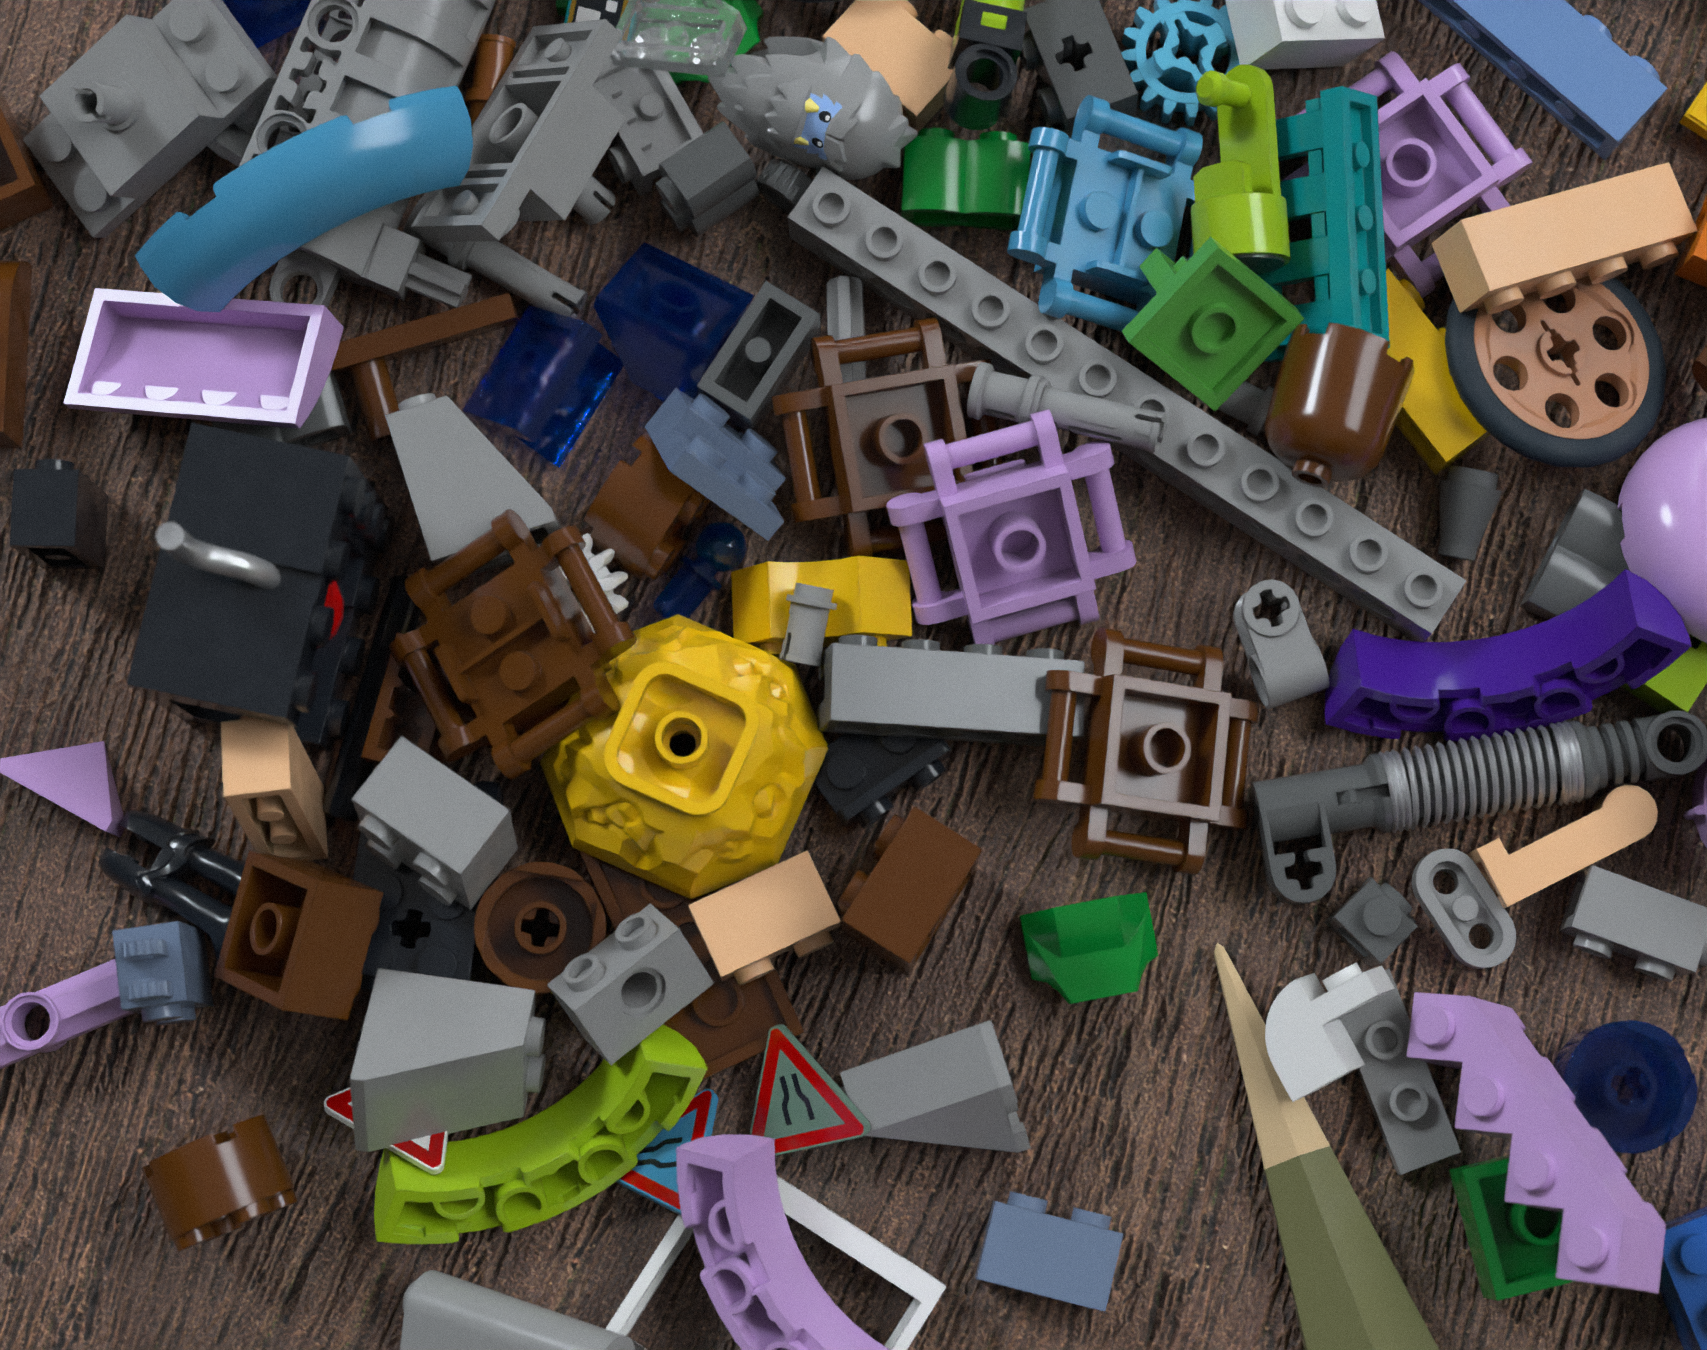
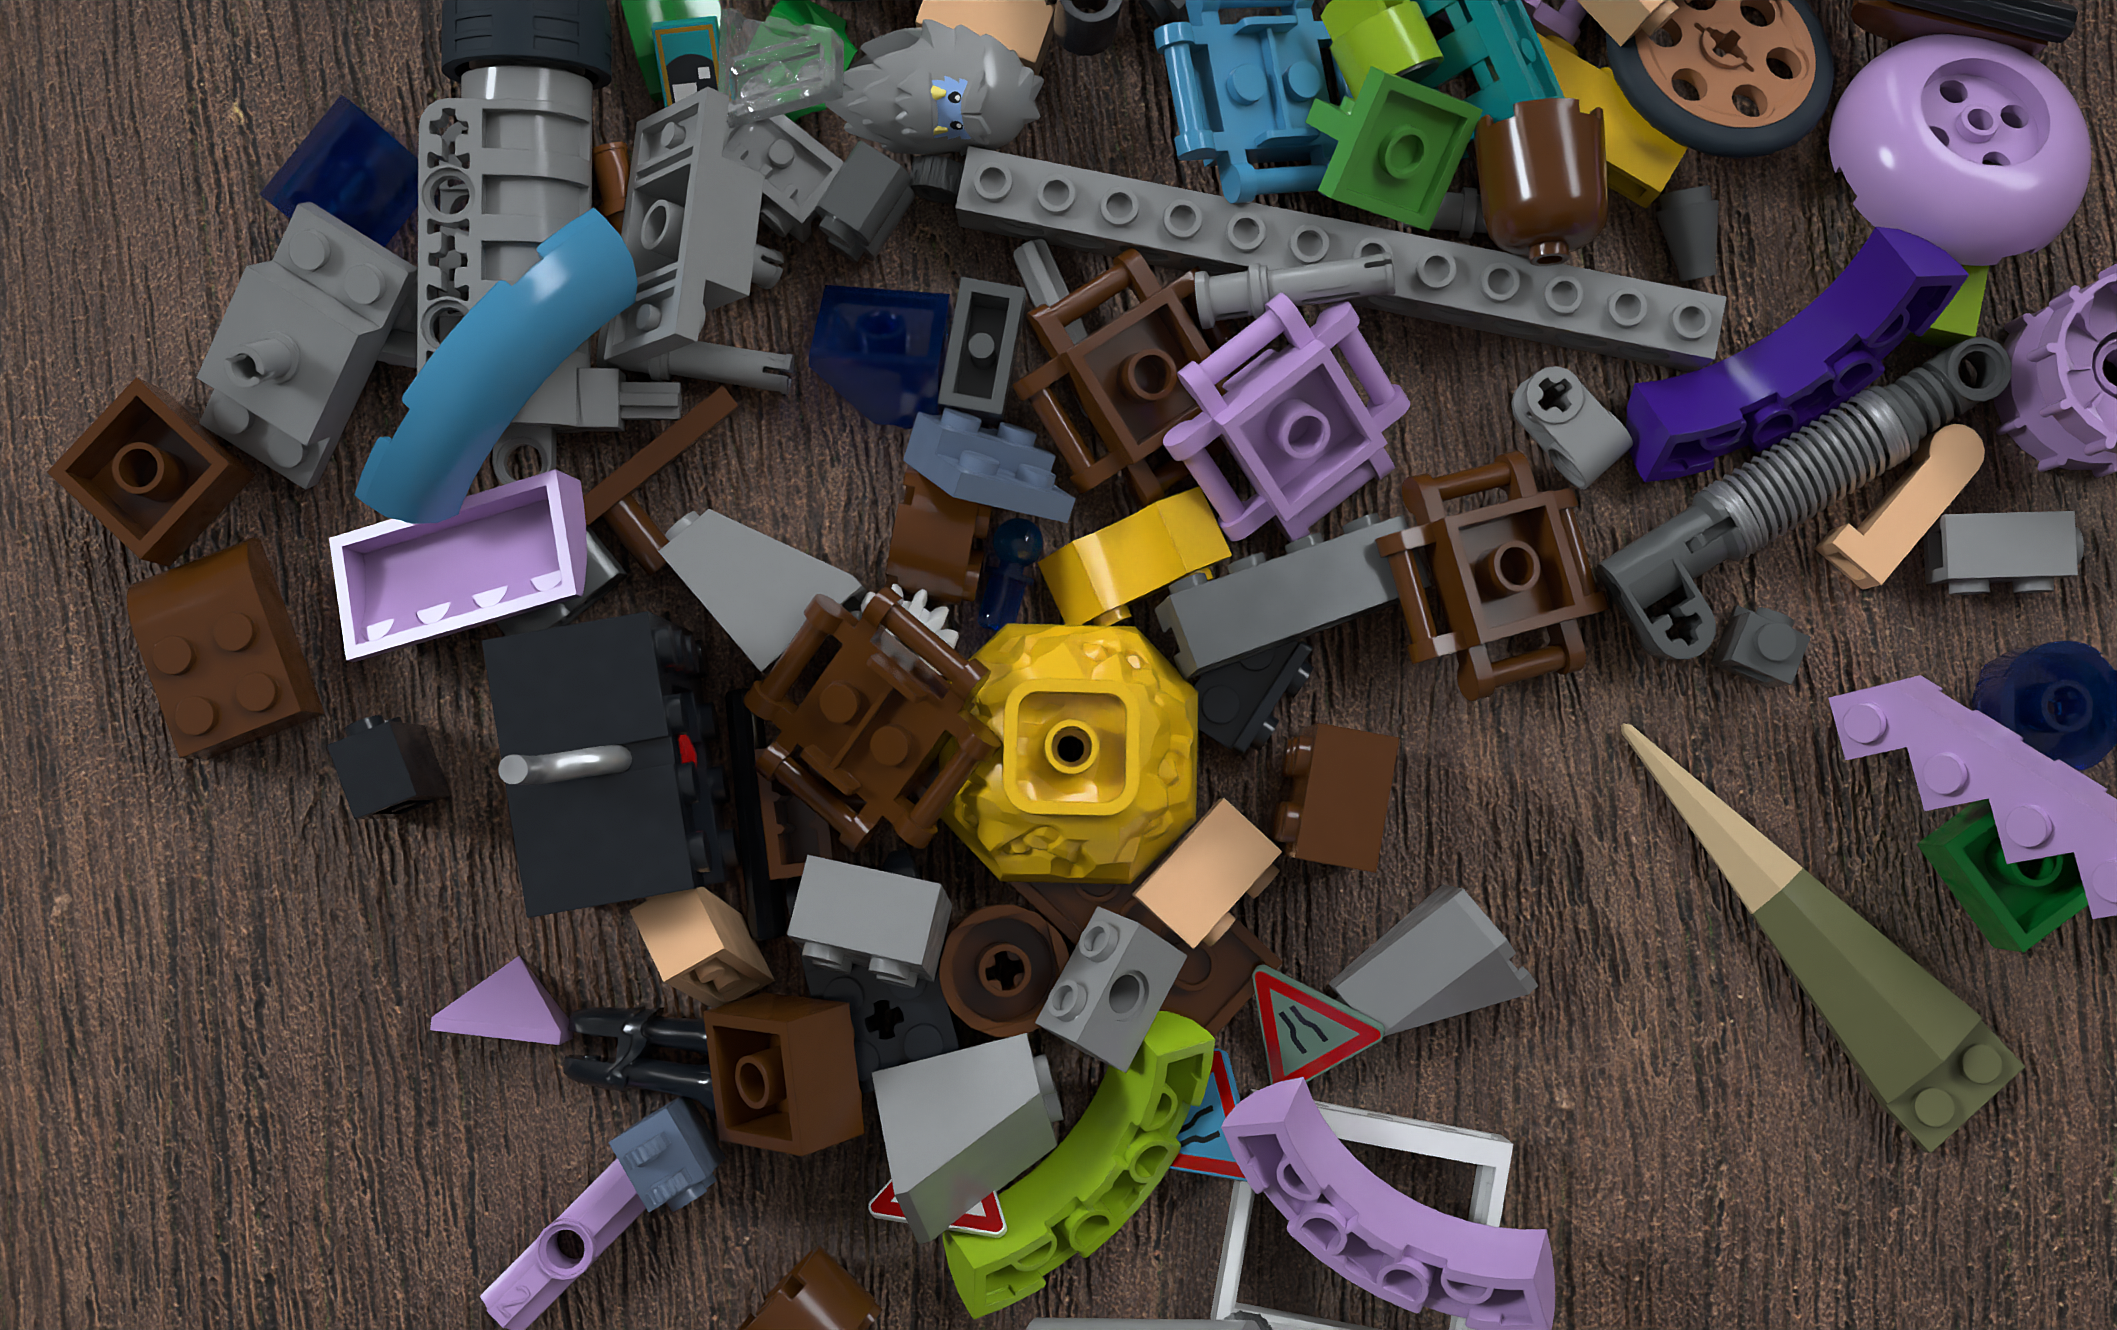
camera: 20 degrees left, 5 degrees up
clear blue bracket [462,306,626,468] -> none
light grey pin [779,583,837,666] -> none
green brick [901,128,1030,230] -> none
sand blue brick [975,1191,1124,1312] -> none
green slope [1019,892,1158,1004] -> none
white brick [1265,963,1395,1102] -> none
light grey plate [1327,969,1461,1175] -> none
light grey plate [1412,848,1516,969] -> none
dark grey brick [1519,489,1630,620] -> none

